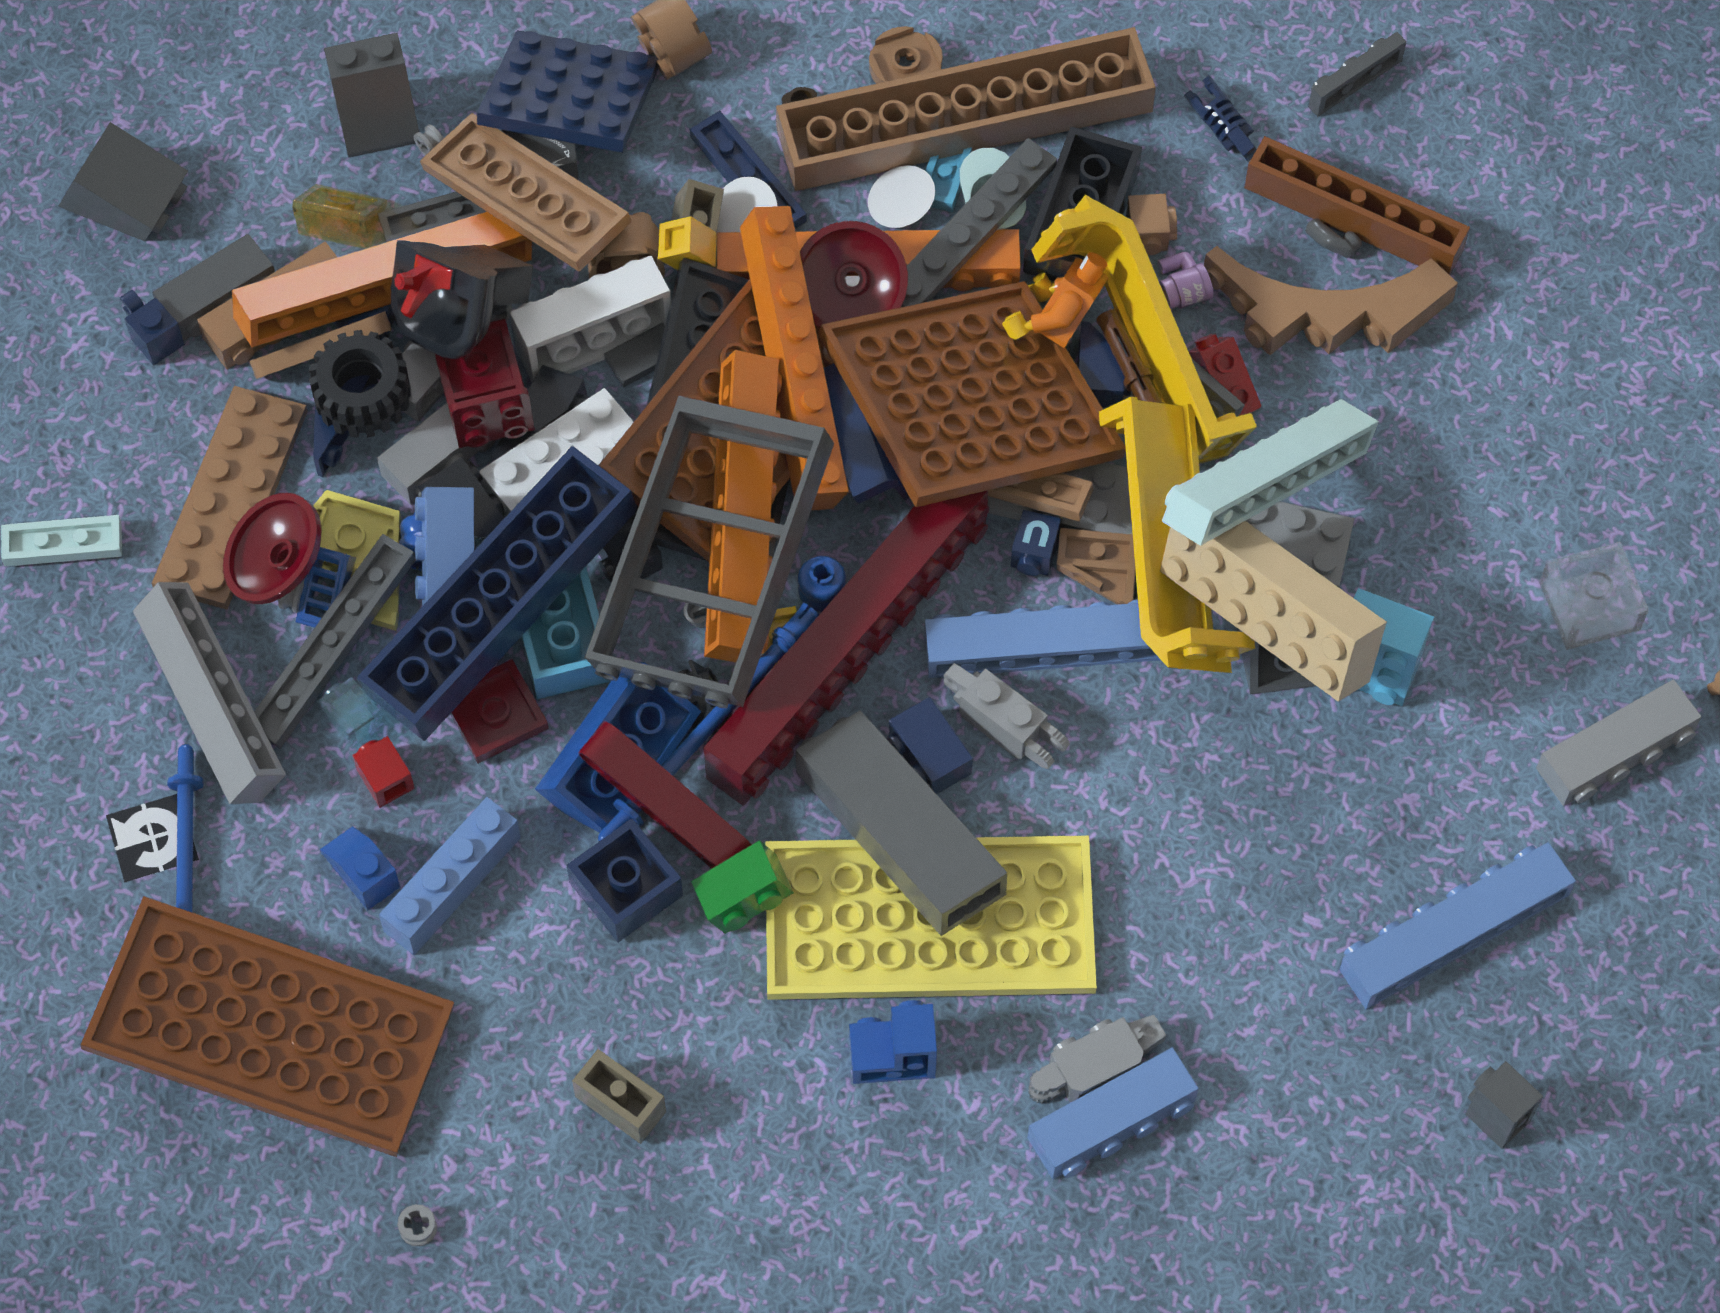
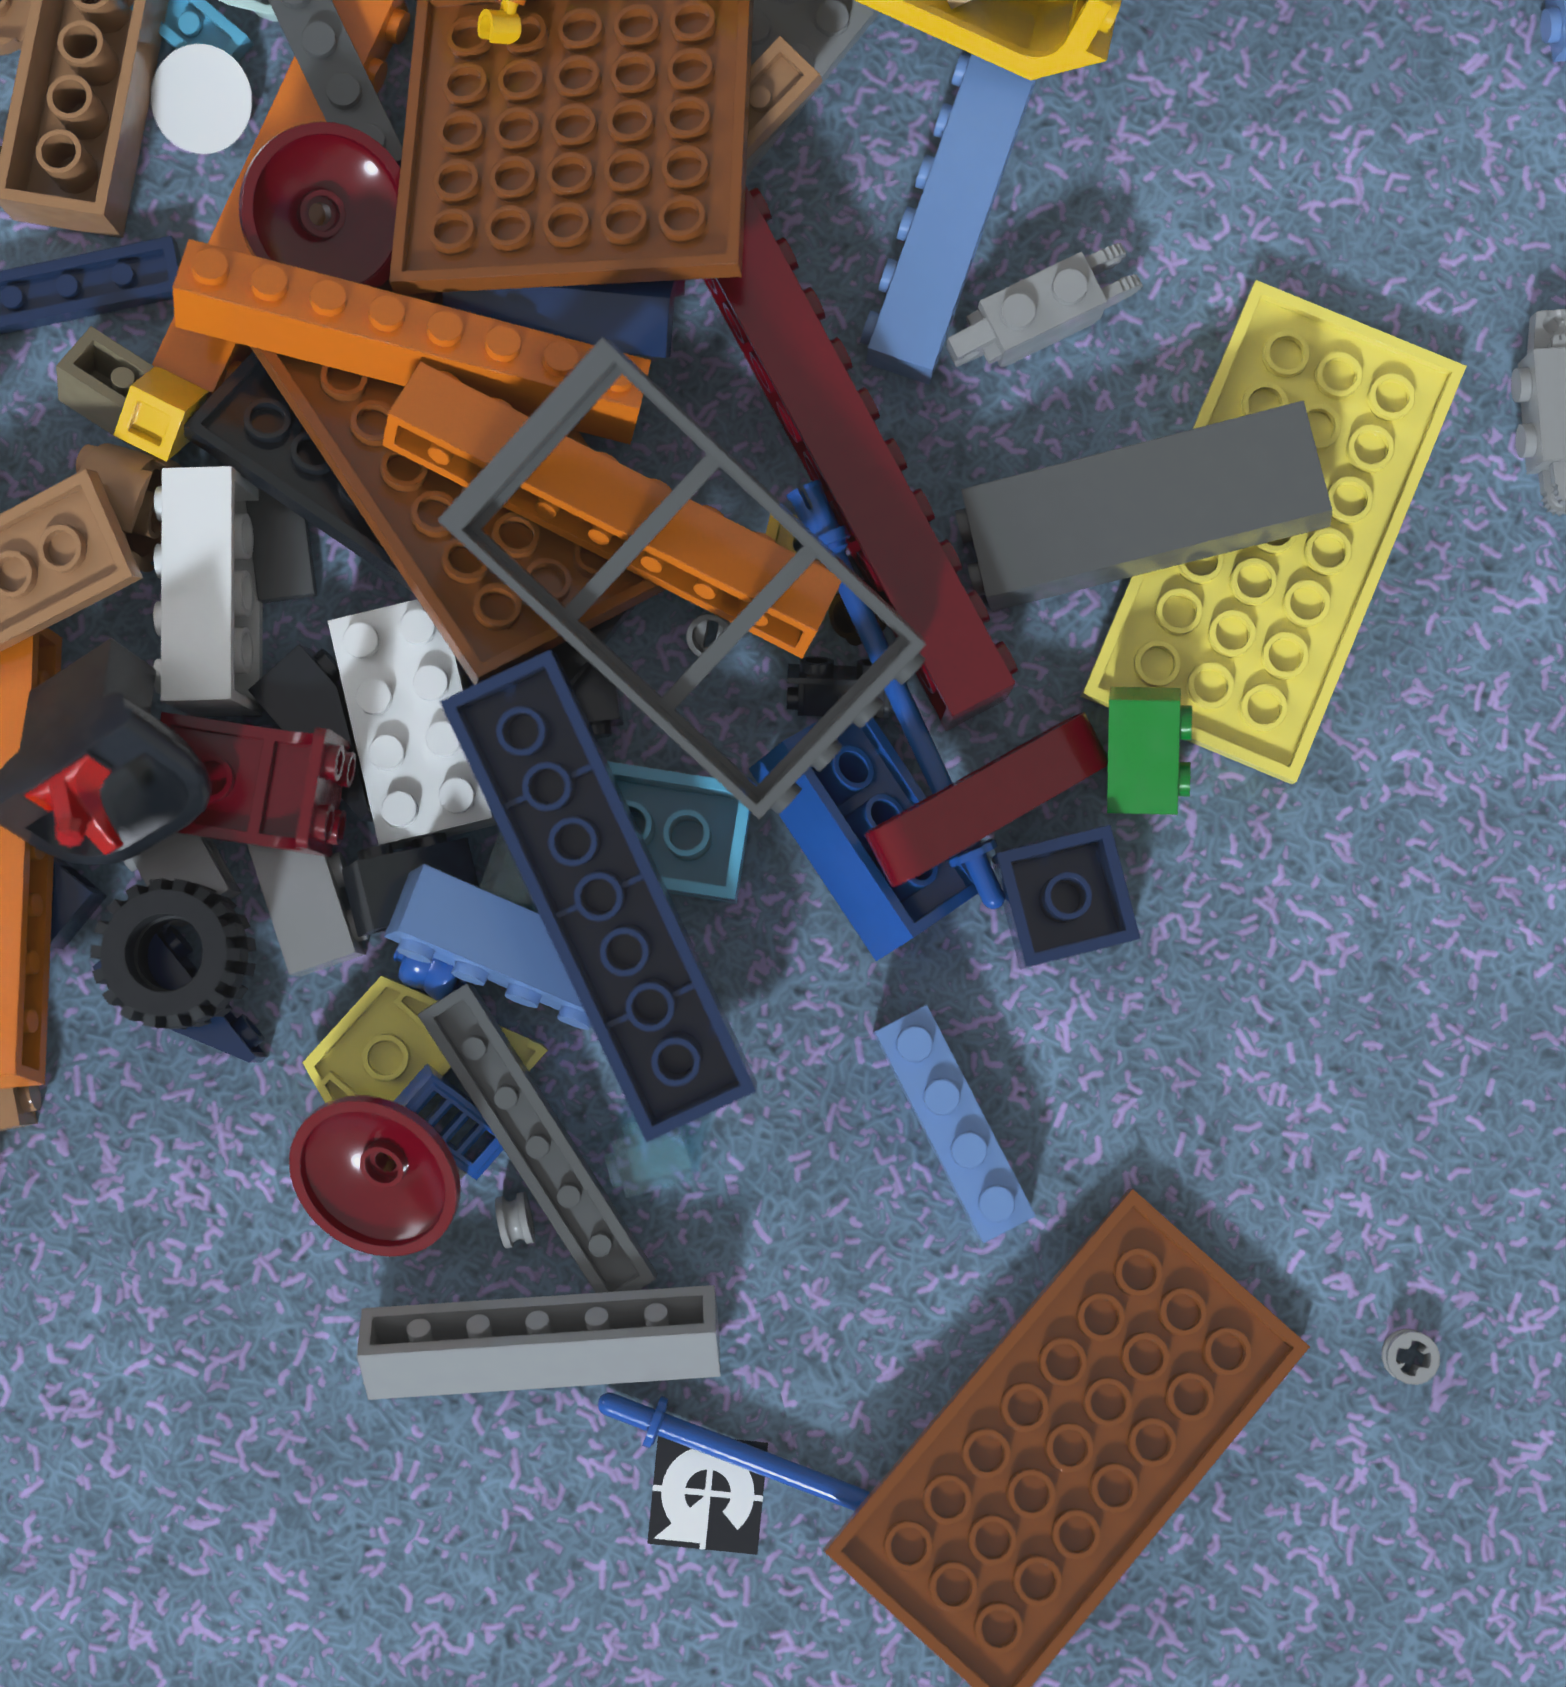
camera: 60 degrees left, 20 degrees up
light aqua plate [1,515,122,567] -> none
medium nougat plate [152,386,308,610] -> none
medium nougat beam [249,311,392,379] -> none
blue slope [320,826,400,911] -> none
red brick [352,736,415,808] -> none
dark red plate [450,659,549,764] -> none
dark tan brick [572,1049,666,1144] -> none
white sticker [717,177,777,232] -> none
blue piece [797,556,847,612] -> none
blue brick [849,1000,937,1084] -> none
dark blue brick [887,697,973,794] -> none
dark blue brick [1010,510,1061,576] -> none
medium nougat wing [1056,528,1135,605] -> none
none -> light grey bush [495,1192,535,1249]

